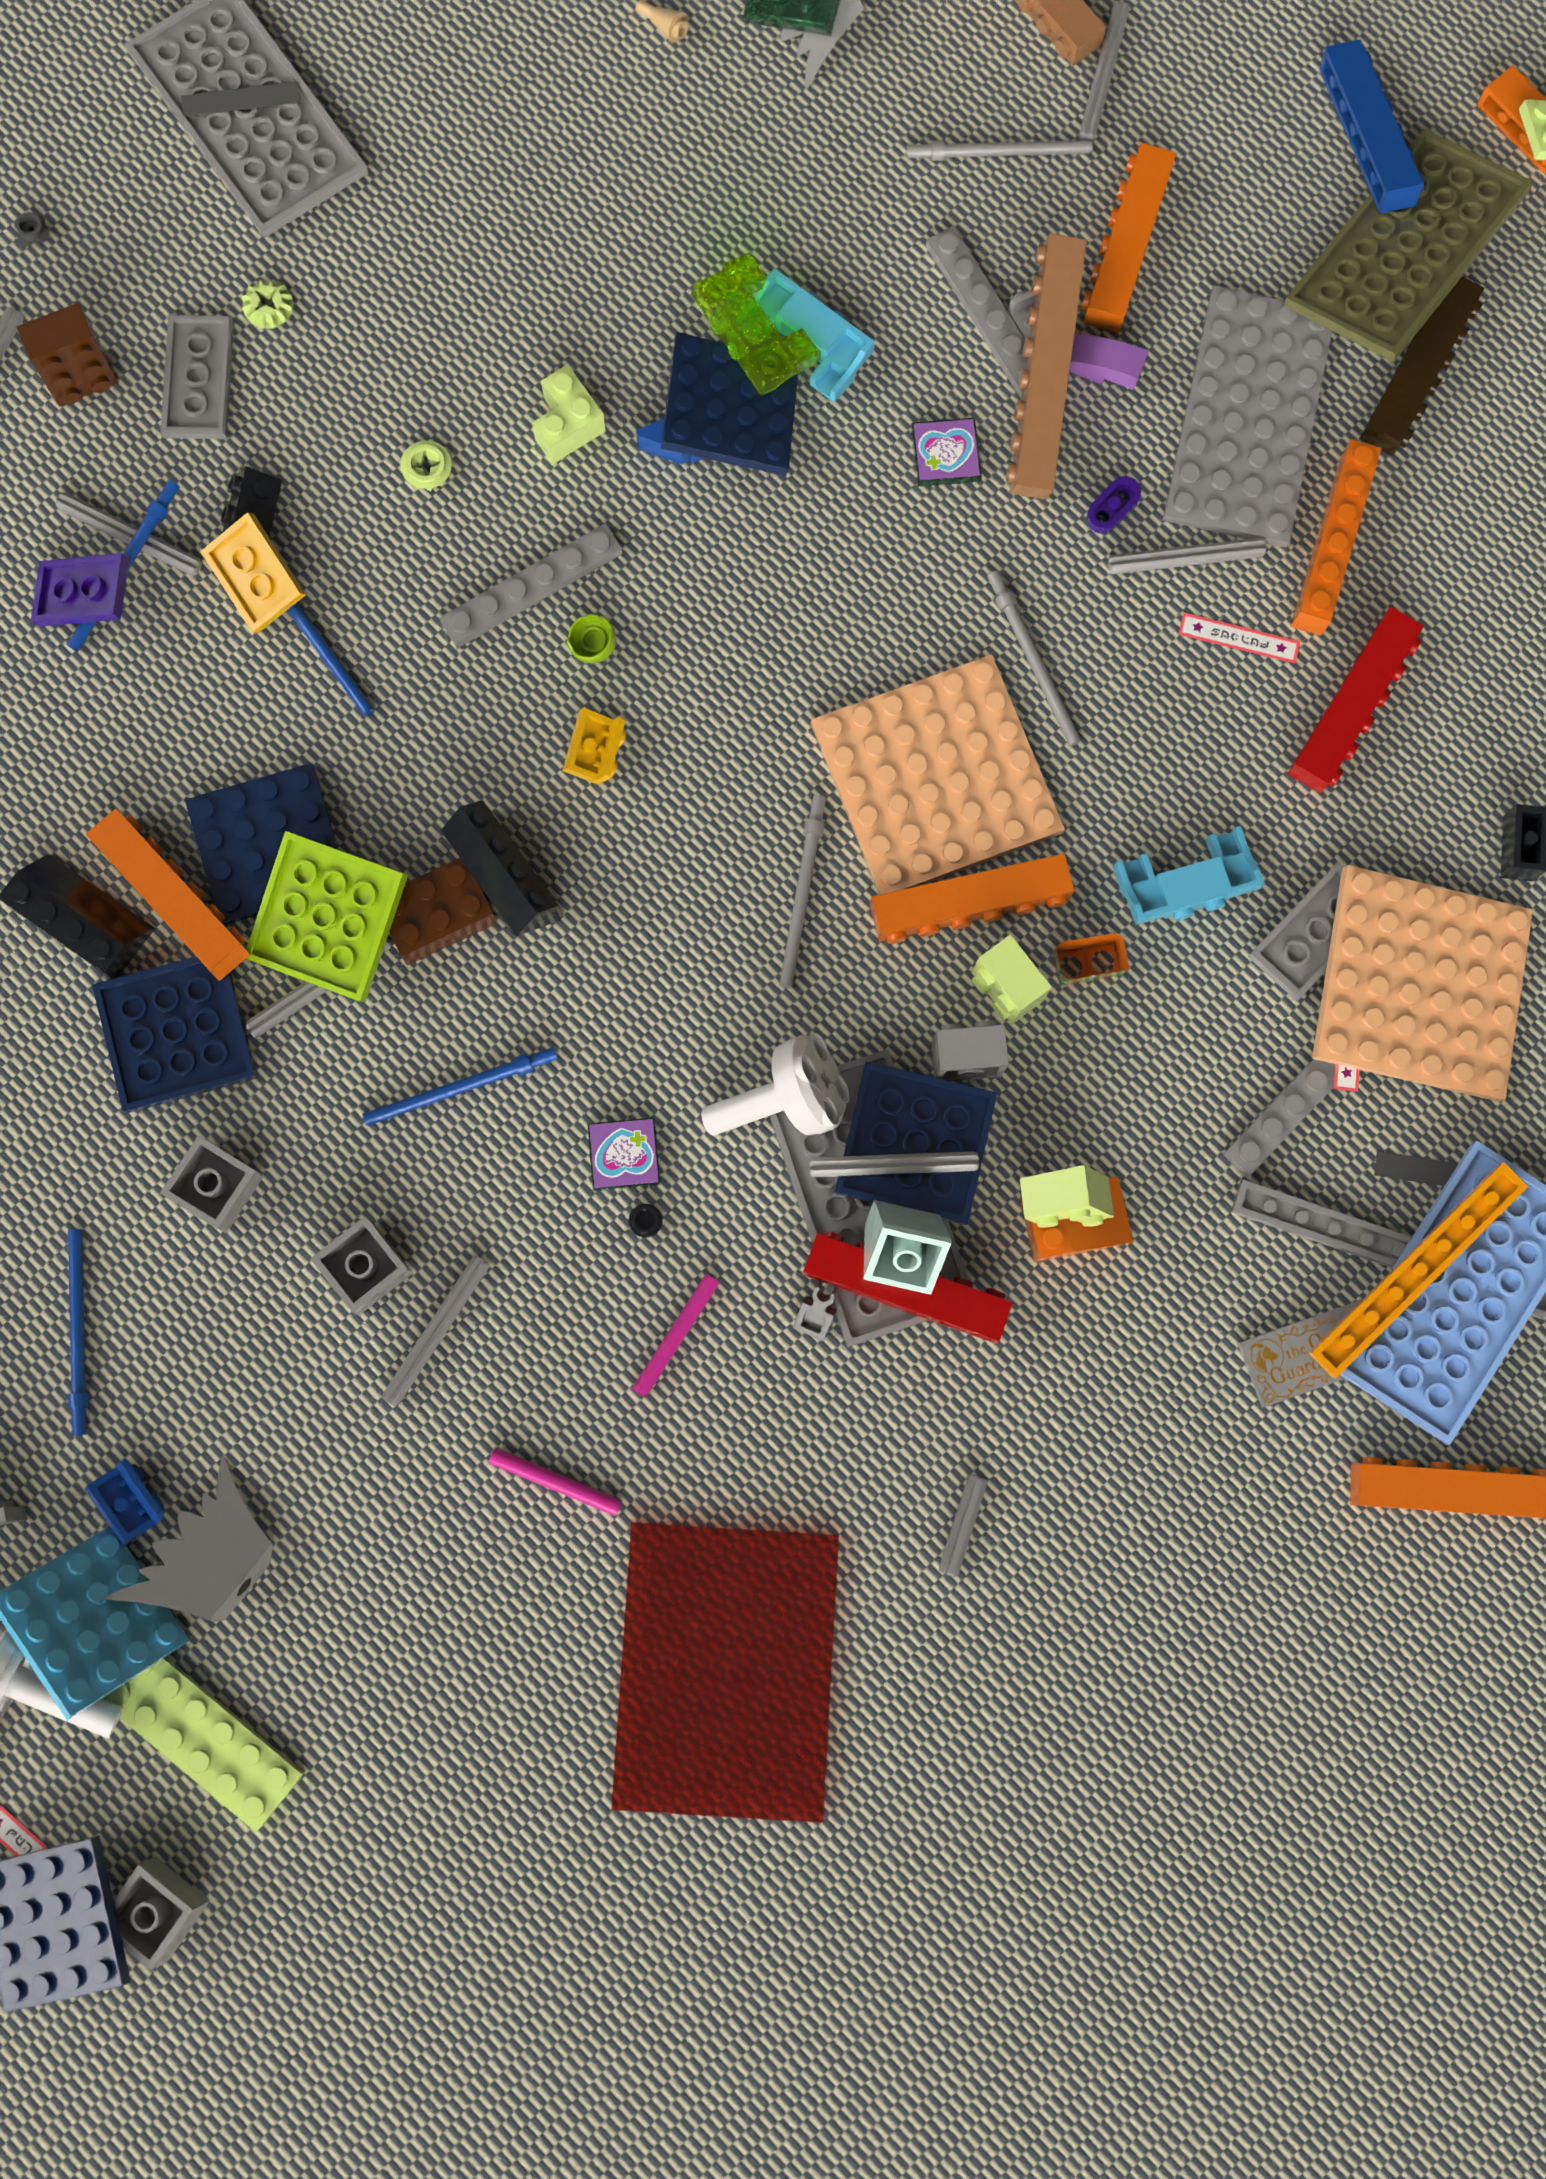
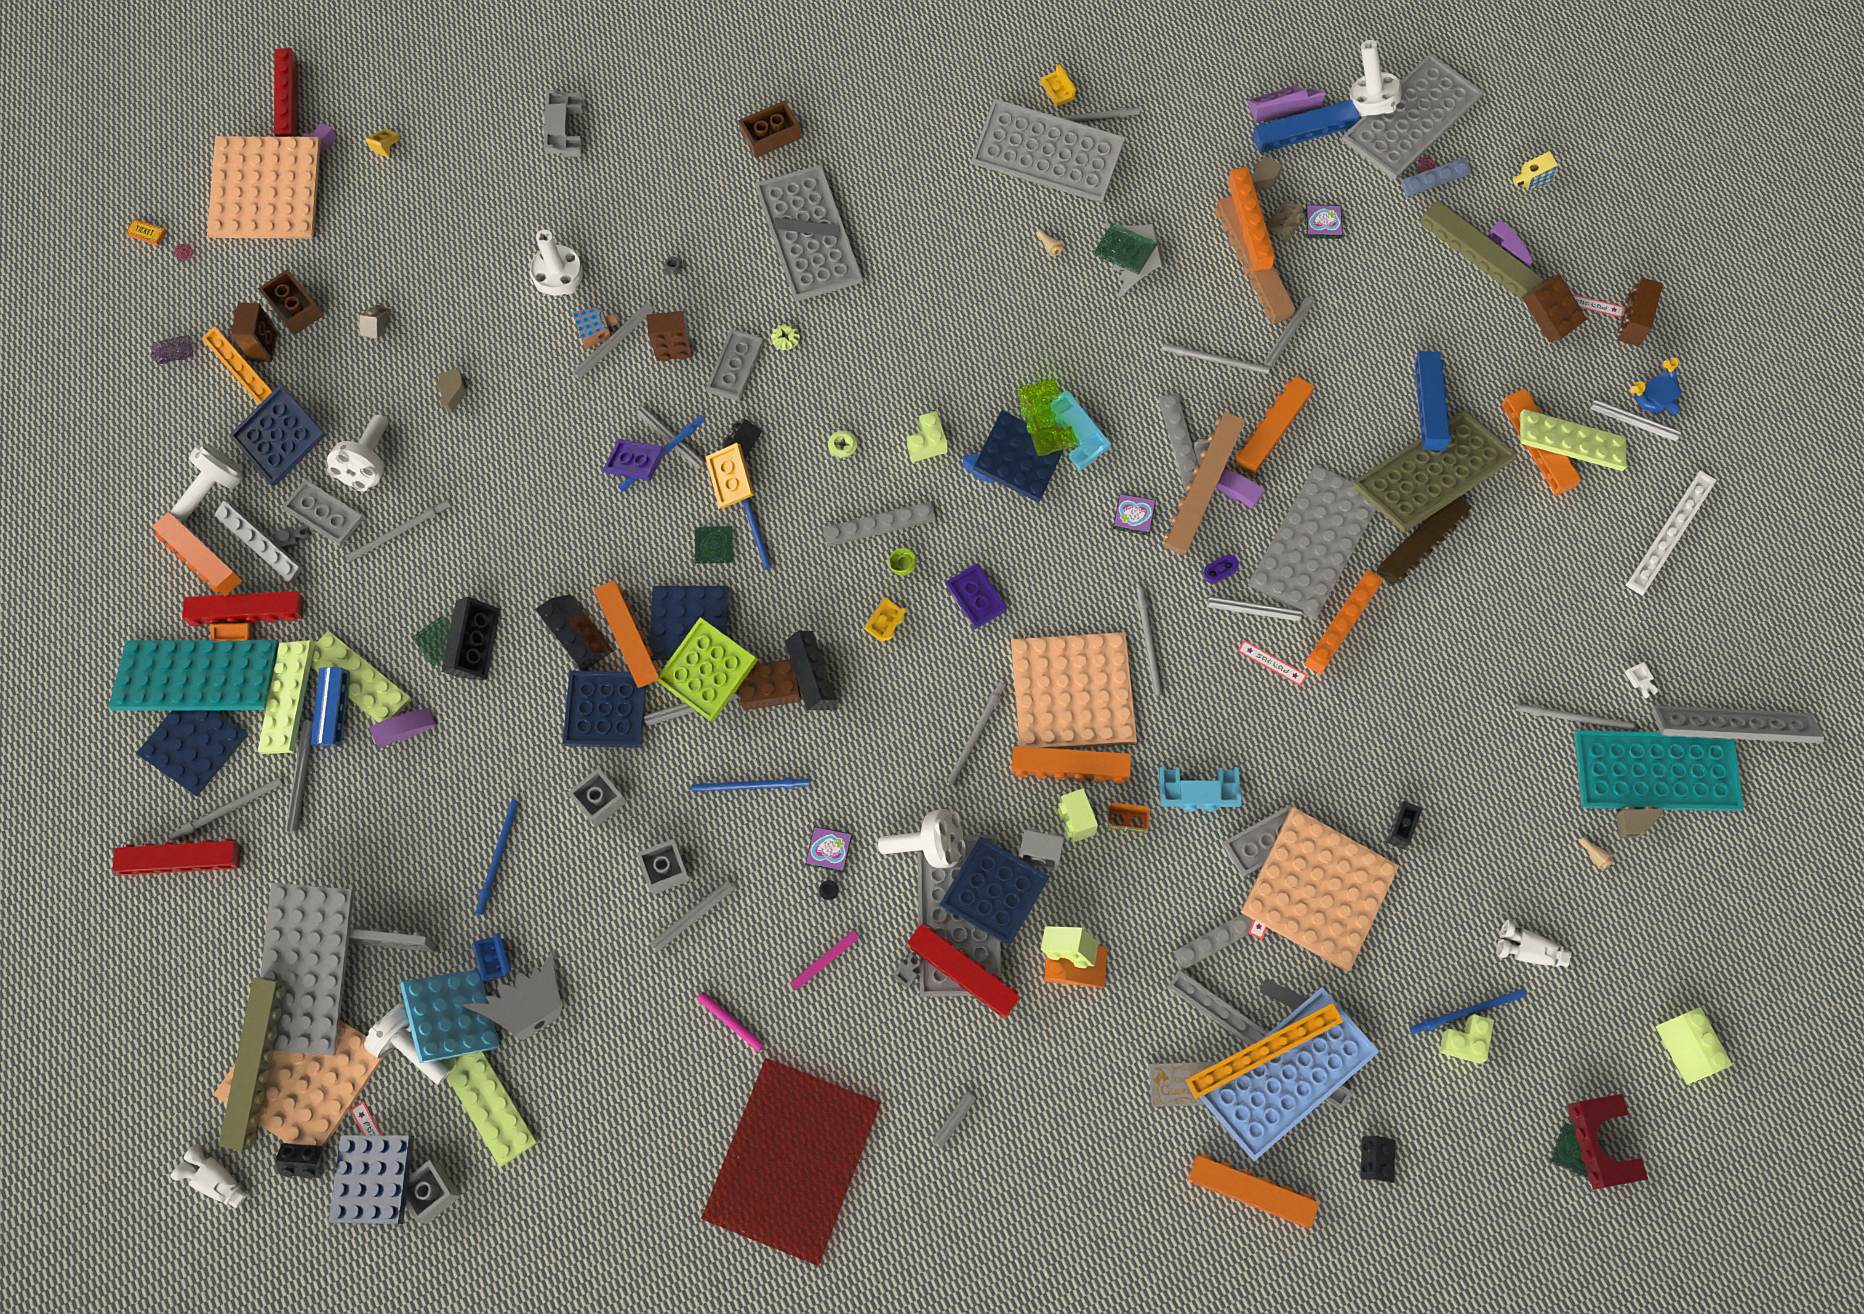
camera: 25 degrees right, 10 degrees down
light grey axle [809,1151,979,1177] -> none
light aqua slope [863,1200,951,1294] -> none
red brick [1287,606,1424,794] -> none
none -> clear green tile [694,526,733,564]
none -> dark purple plate [945,563,1008,629]

